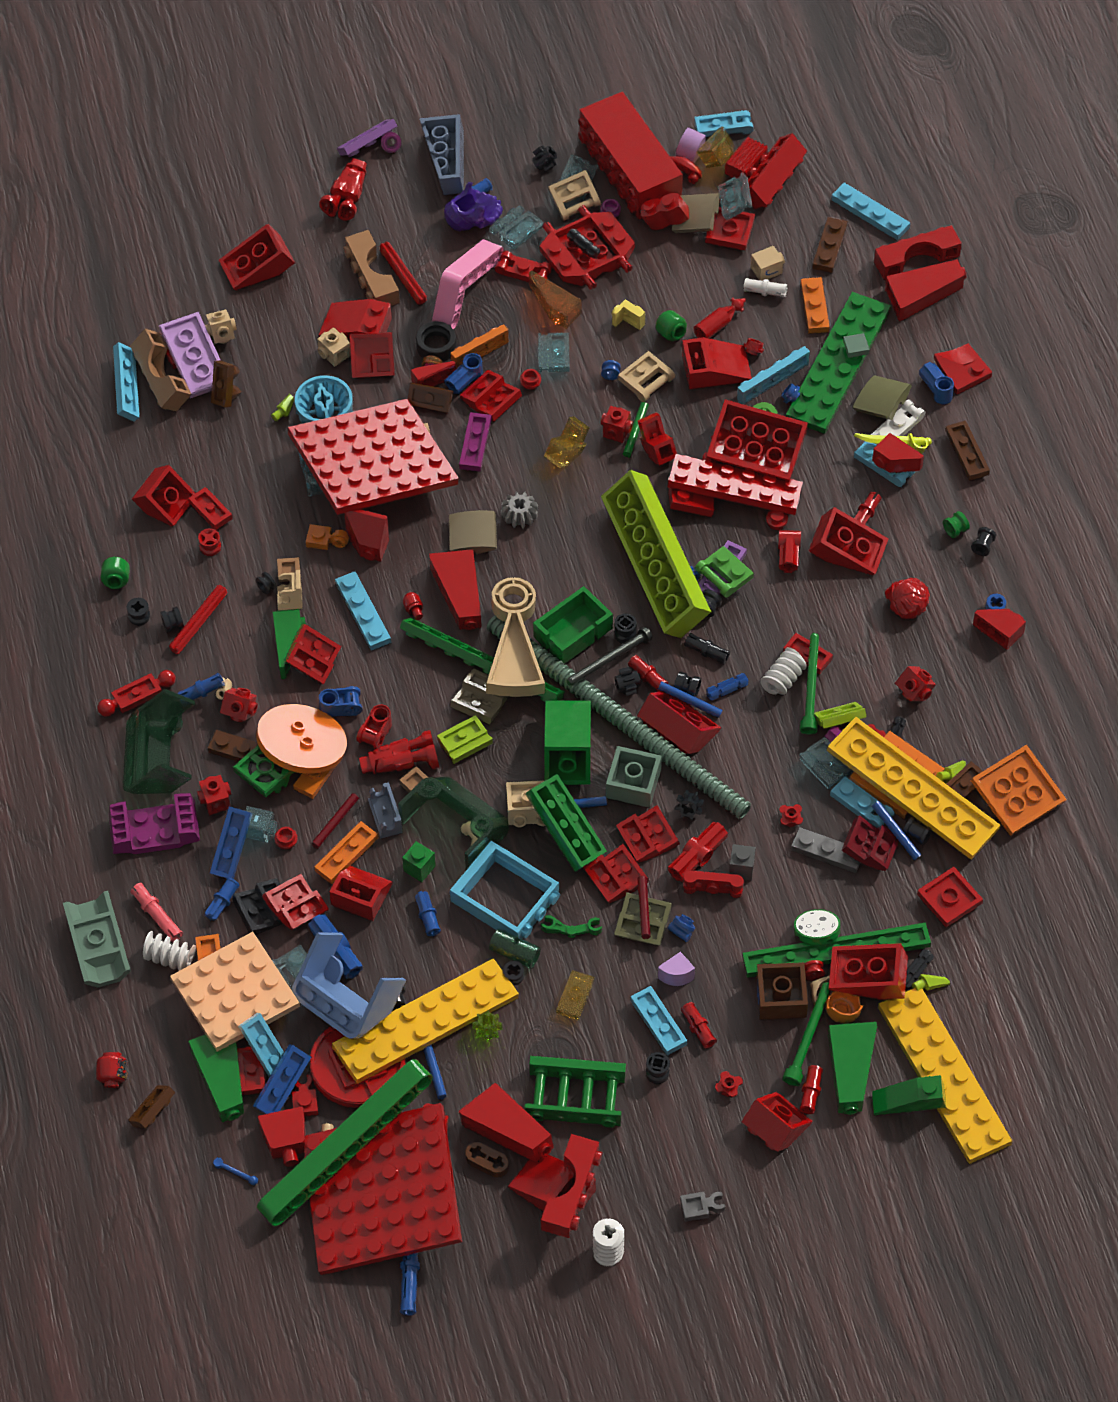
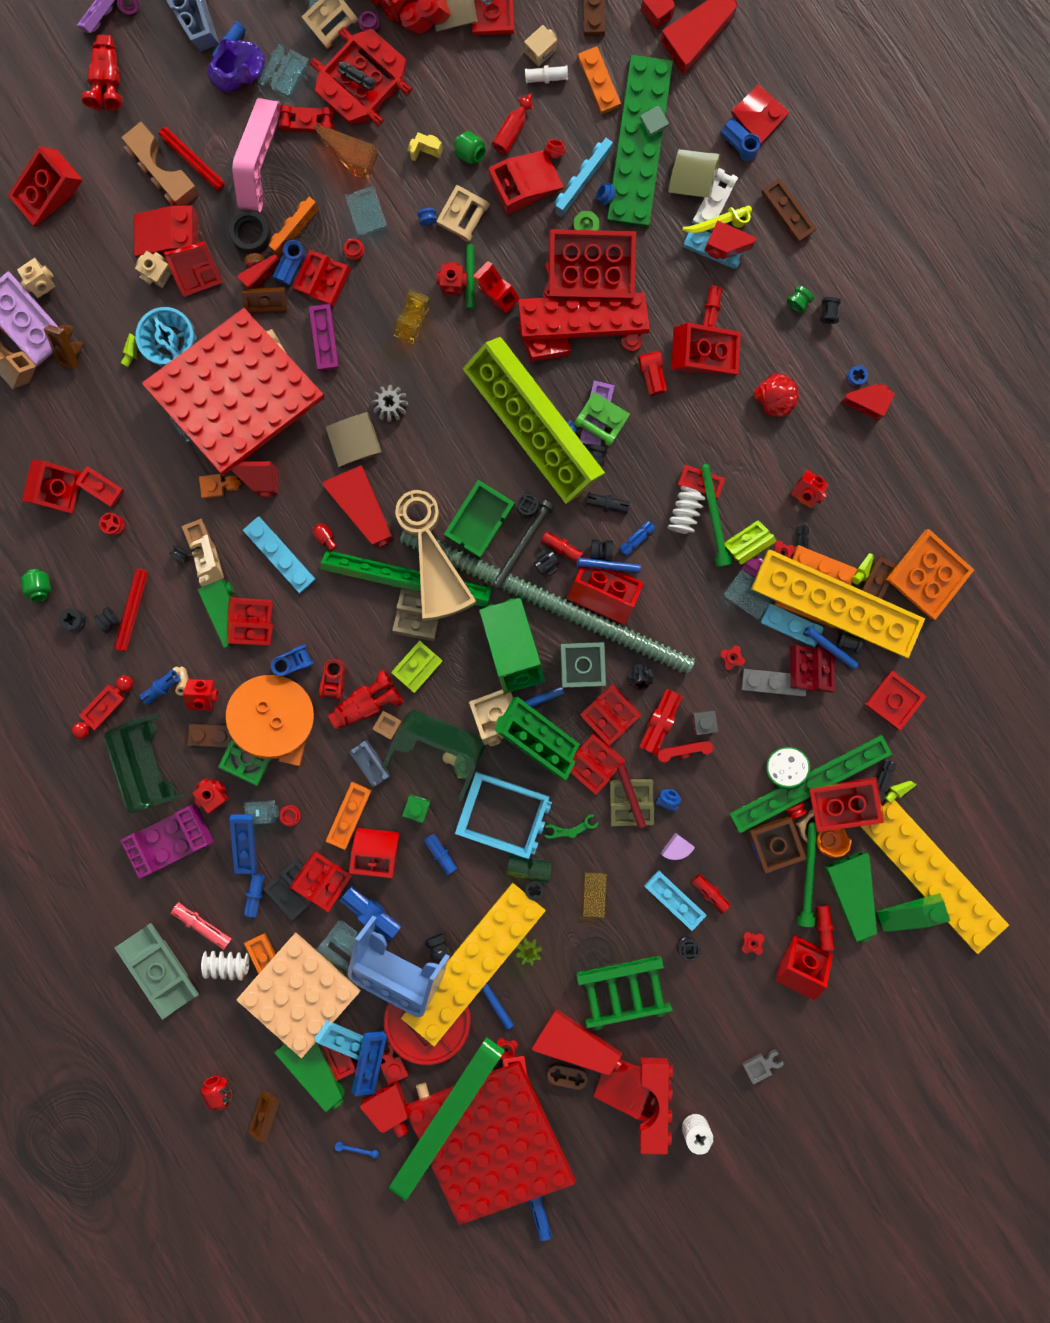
camera: 15 degrees left, 30 degrees up
dark red bar [311,793,359,849] -> none

